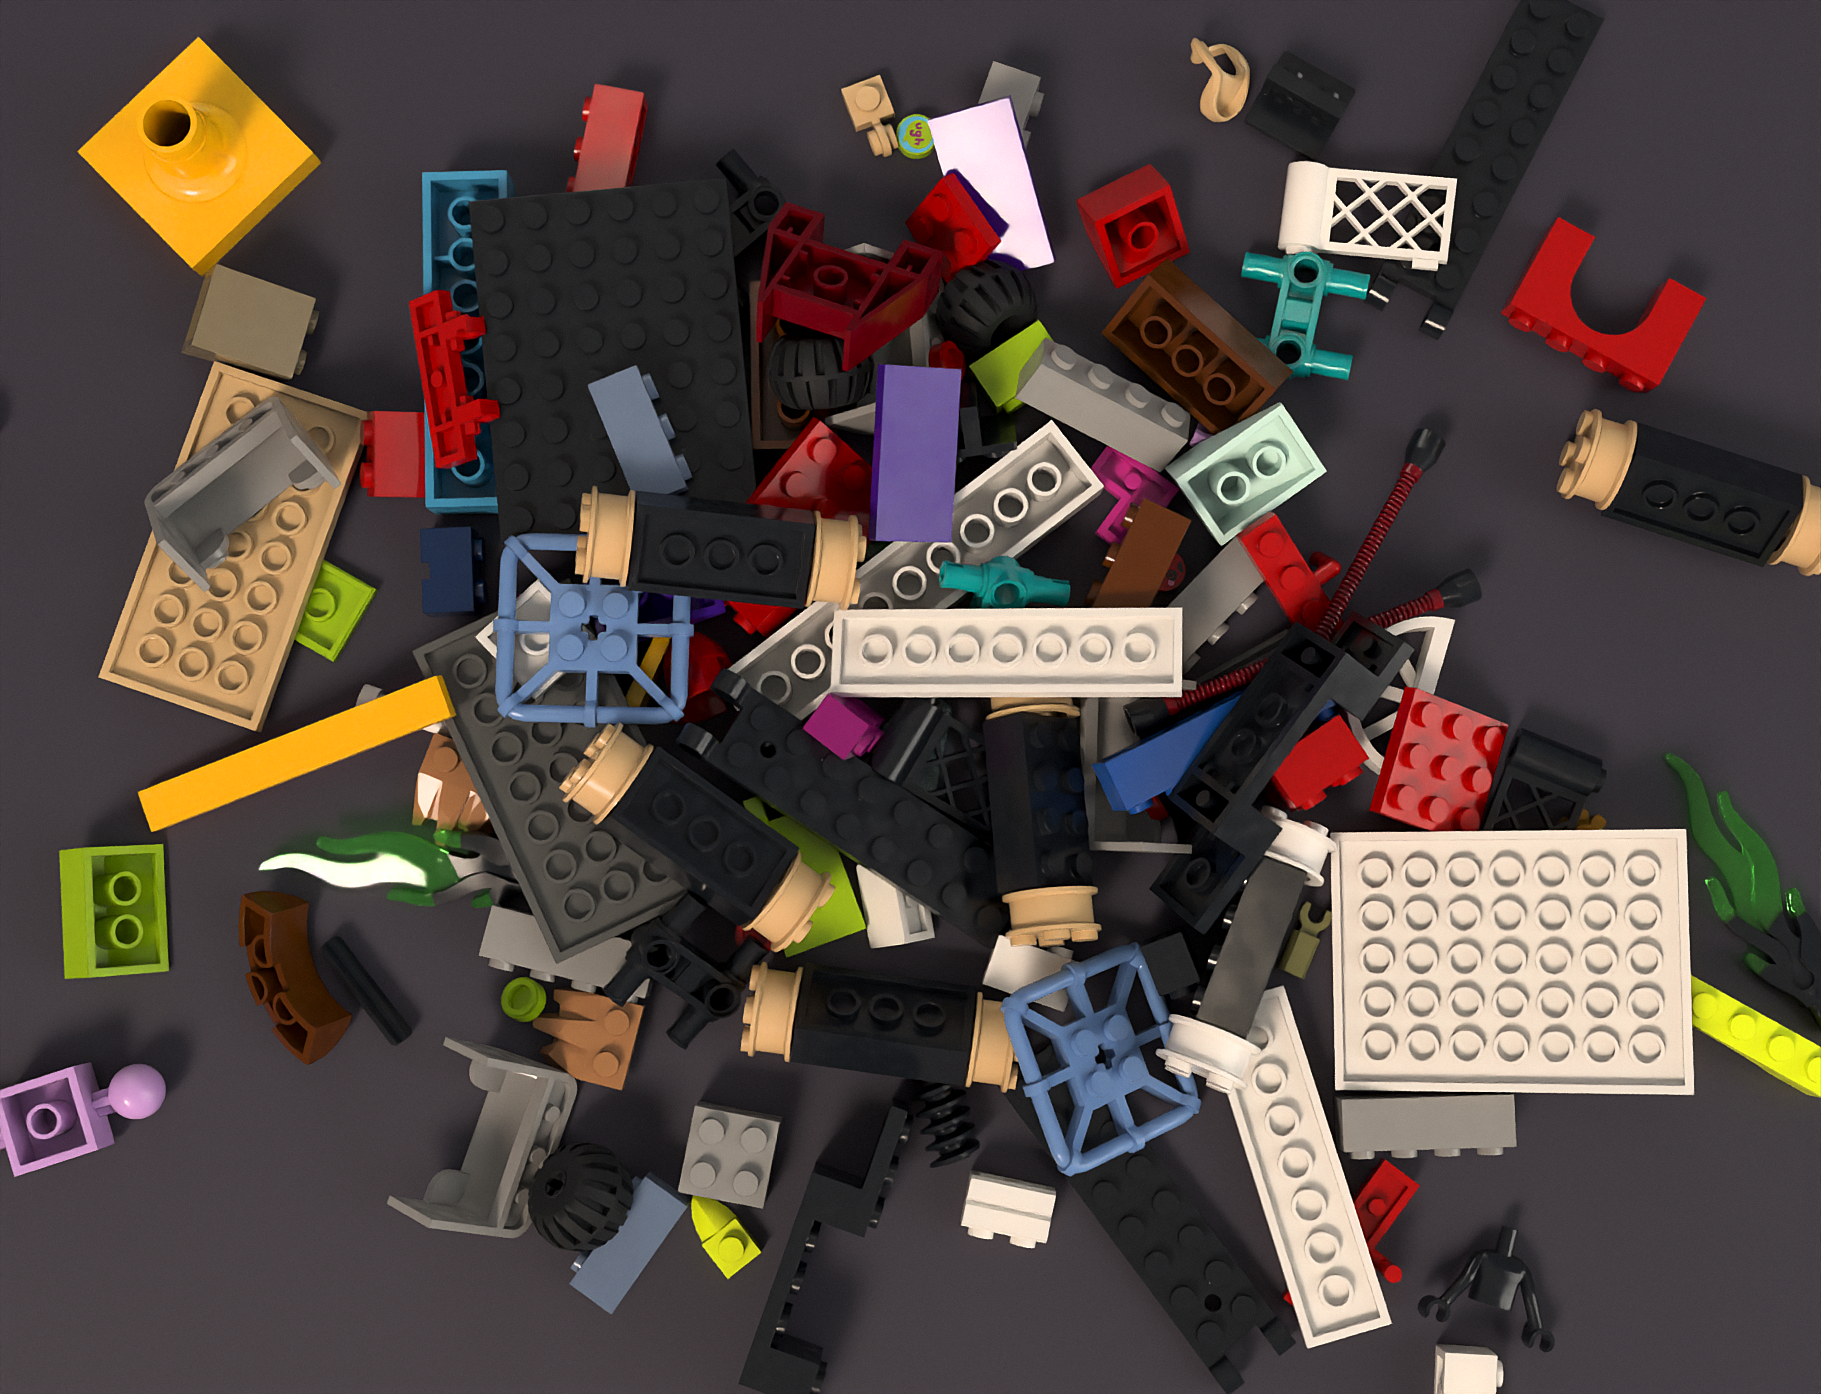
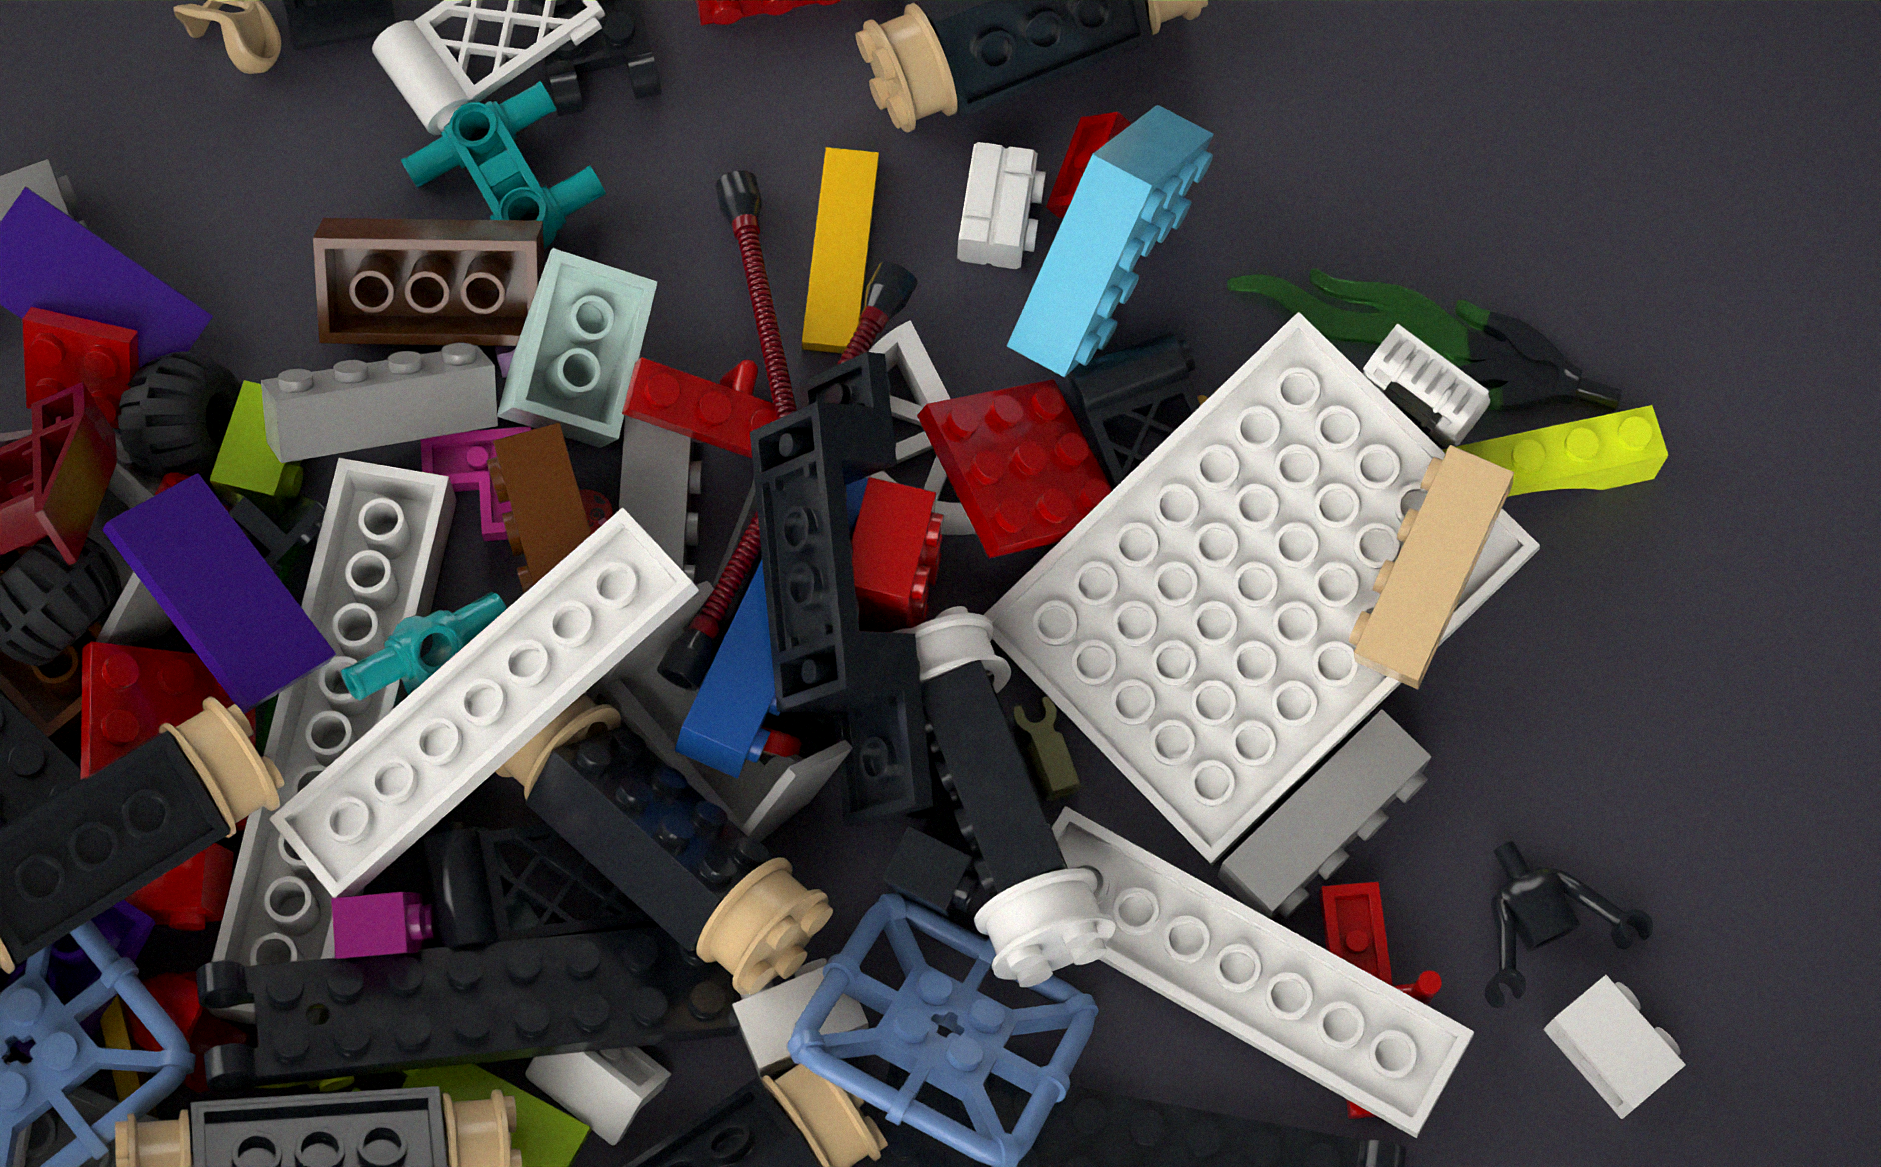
camera: 45 degrees left, 15 degrees down
red slope [1076,164,1190,289] -> none
none -> yellow tile [802,147,879,354]
none -> white brick [957,142,1046,269]
none -> medium azure brick [1007,105,1214,377]
none -> red plate [1046,112,1131,218]
none -> tan brick [1349,445,1514,689]
none -> white piece [1363,323,1491,448]

